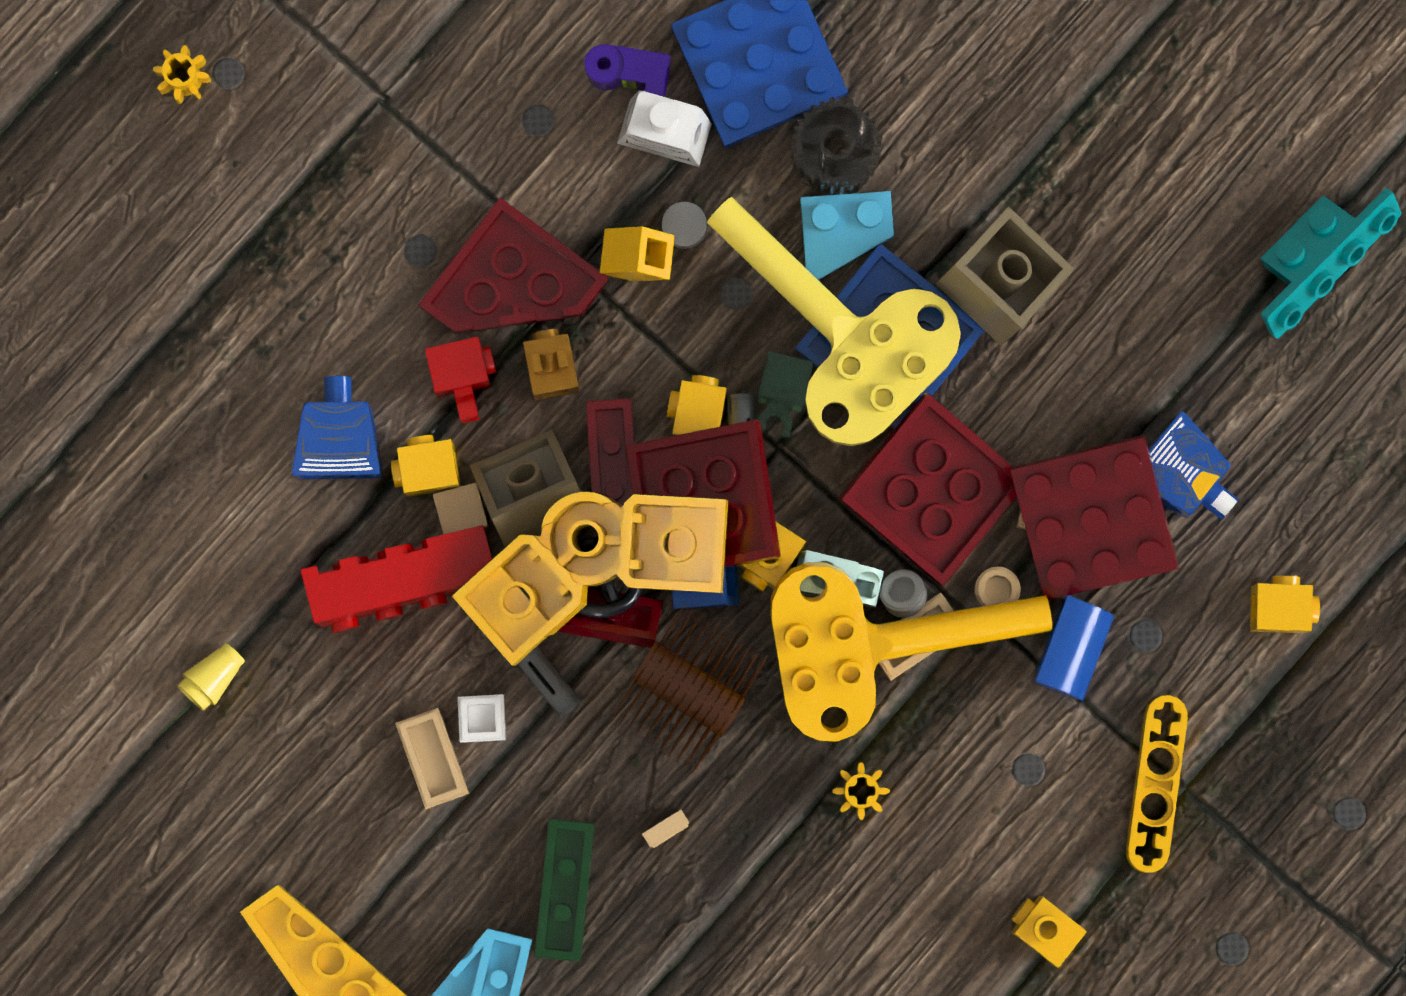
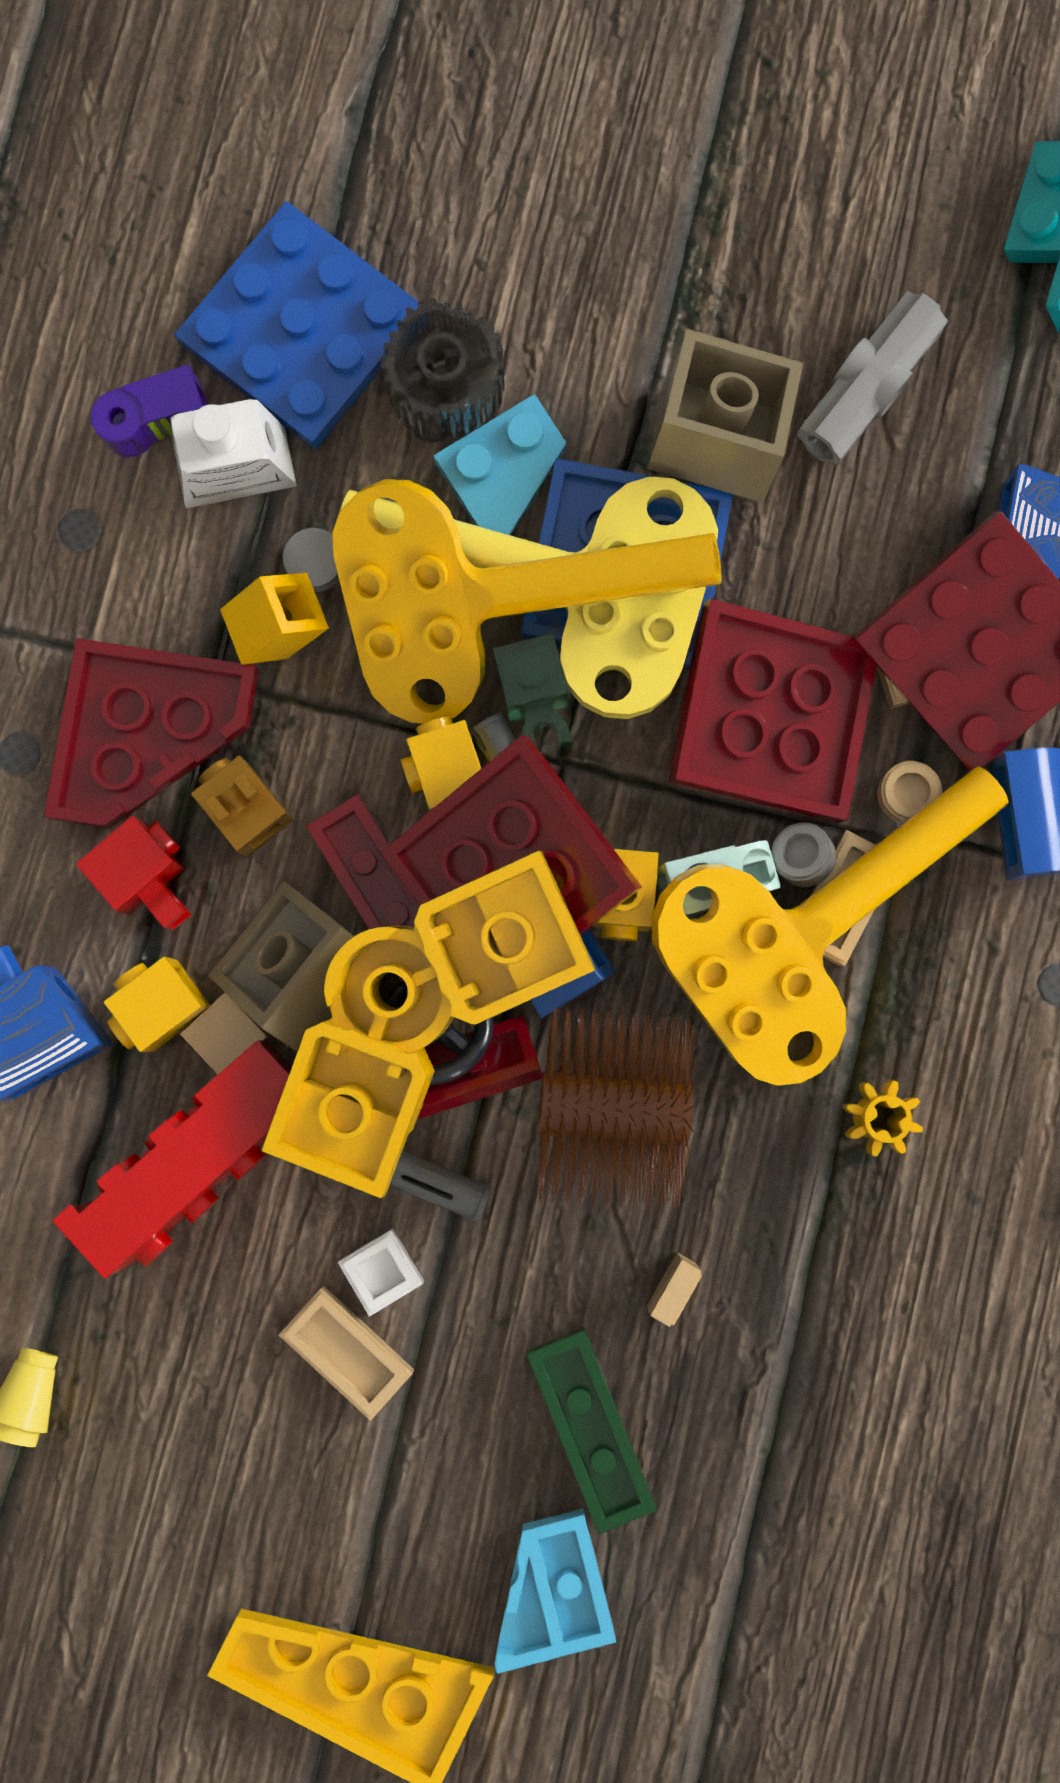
camera: 25 degrees left, 0 degrees up
none -> yellow piece [332,479,721,724]
none -> light grey piece [797,291,948,465]

